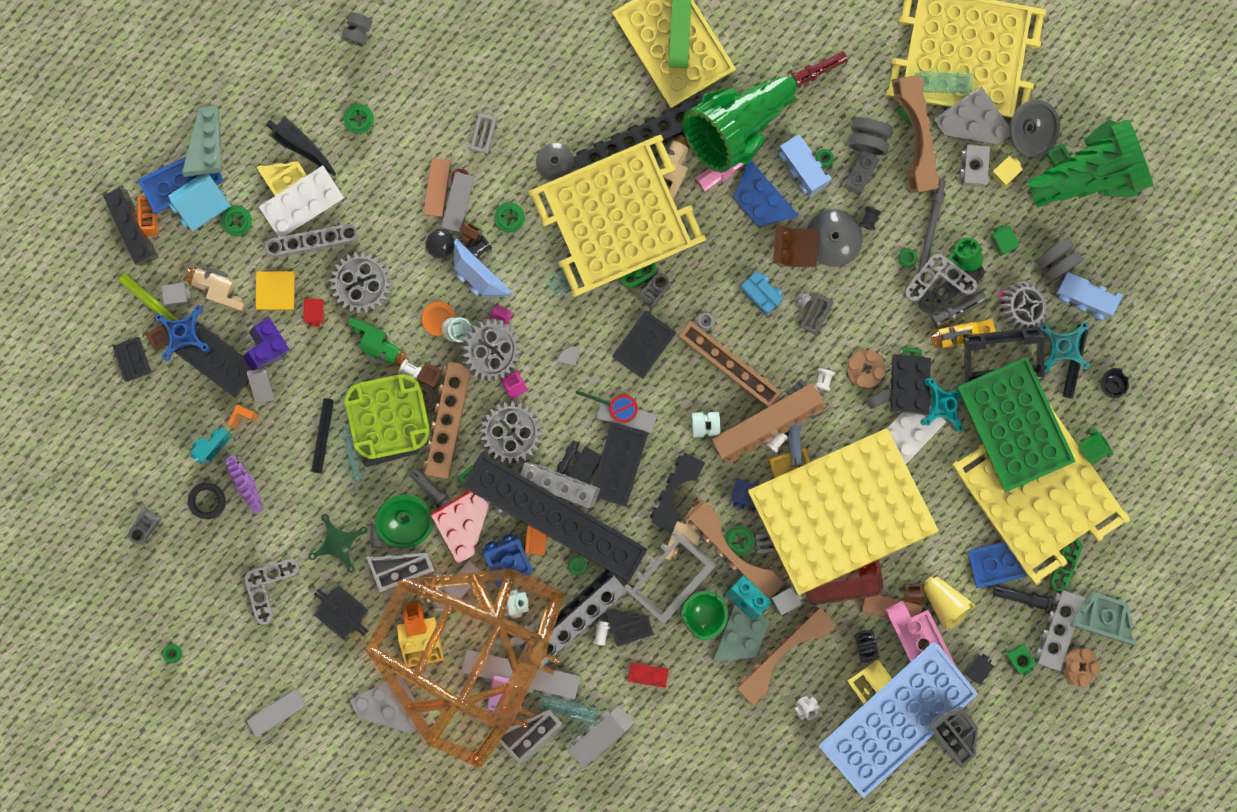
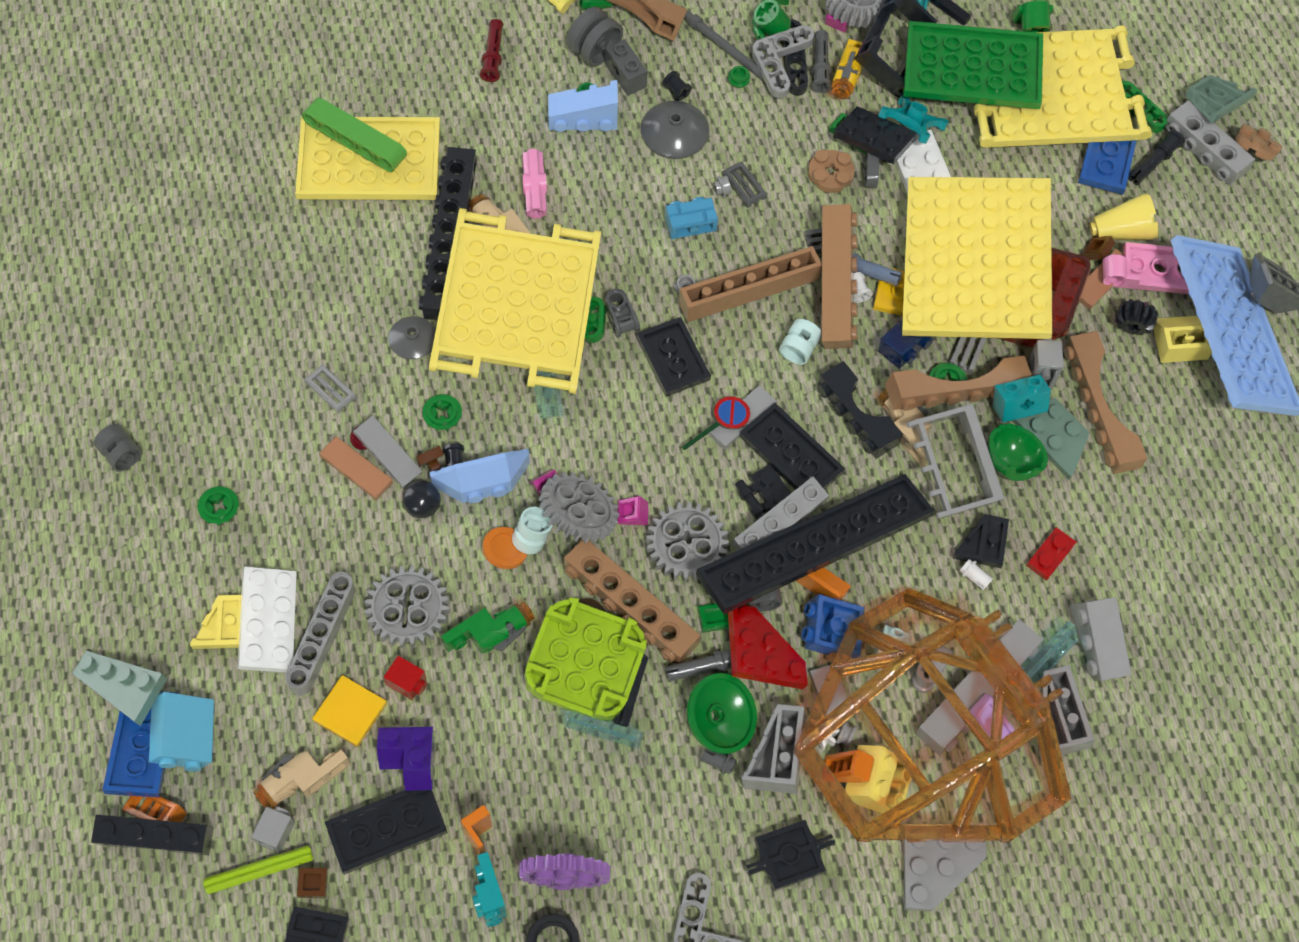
camera: 65 degrees left, 20 degrees down
blue piece [155,305,210,361] -> none
green gear [221,206,252,236] -> none
light grey tile [247,368,275,404] -> none
black piece [266,117,336,176] -> none
dark green piece [308,514,368,573] -> none
black axle [312,398,334,474] -> none
white bush [397,359,422,380] -> none
reddish brown plate [417,362,443,388] -> none
brick [520,570,627,668] -> none
light grey tile [557,347,580,366] -> none
green plate [568,556,587,576] -> none
green cone [683,76,797,173] -> none
blue wing [733,161,798,227] -> none
reddish brown bracket [773,225,819,267] -> none
white gear [795,696,820,720] -> none
white bush [814,368,835,391] -> none
black brick [963,654,994,685] -> none
green brick [1005,644,1036,676] -> none

